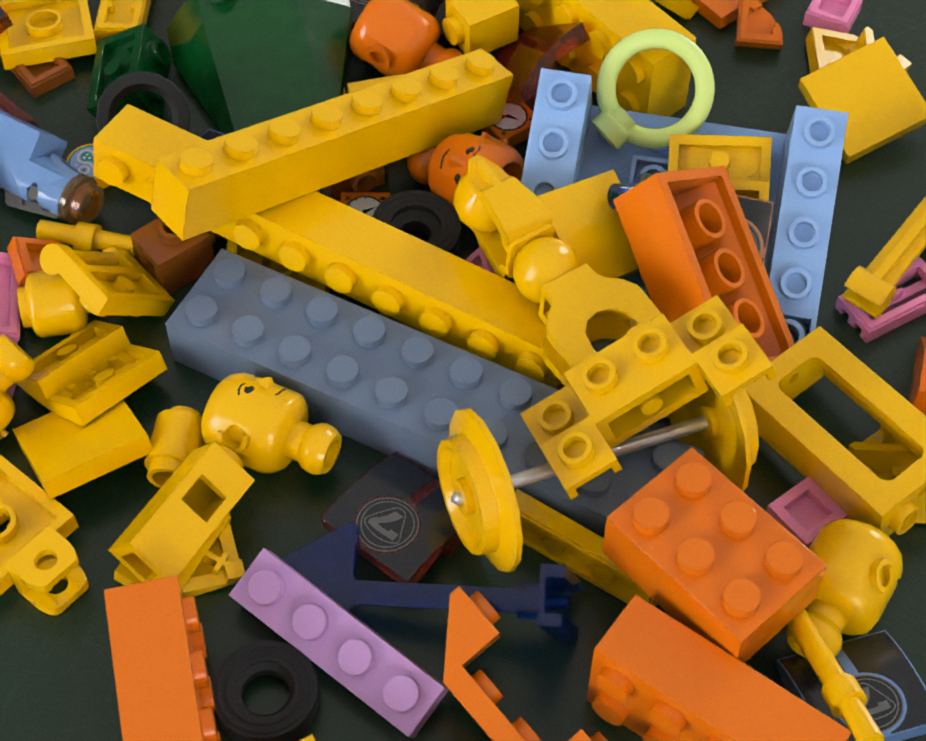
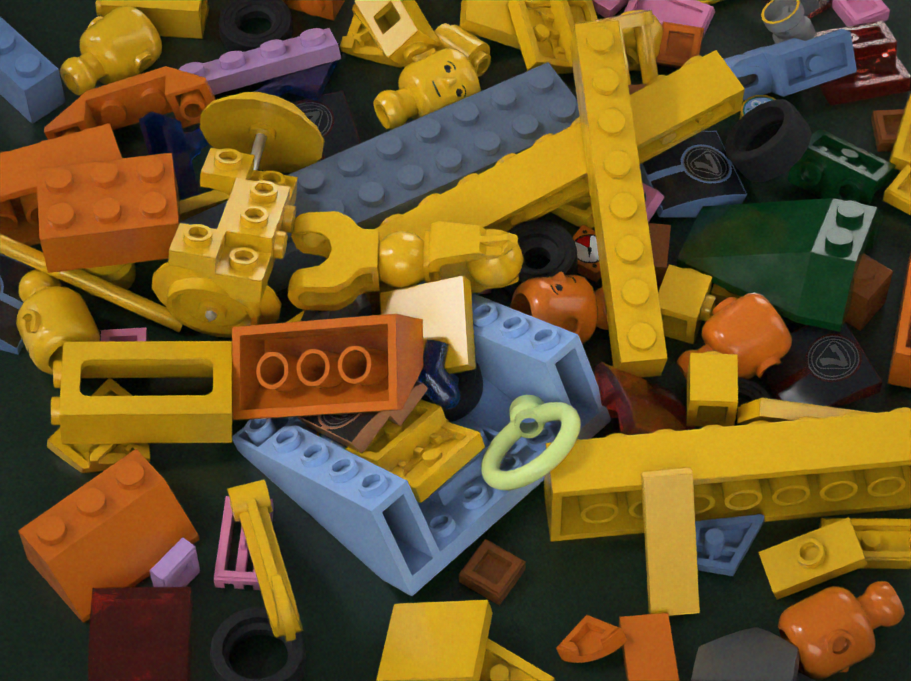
camera: 125 degrees right, 0 degrees up
none -> dark orange tile [459,539,526,606]

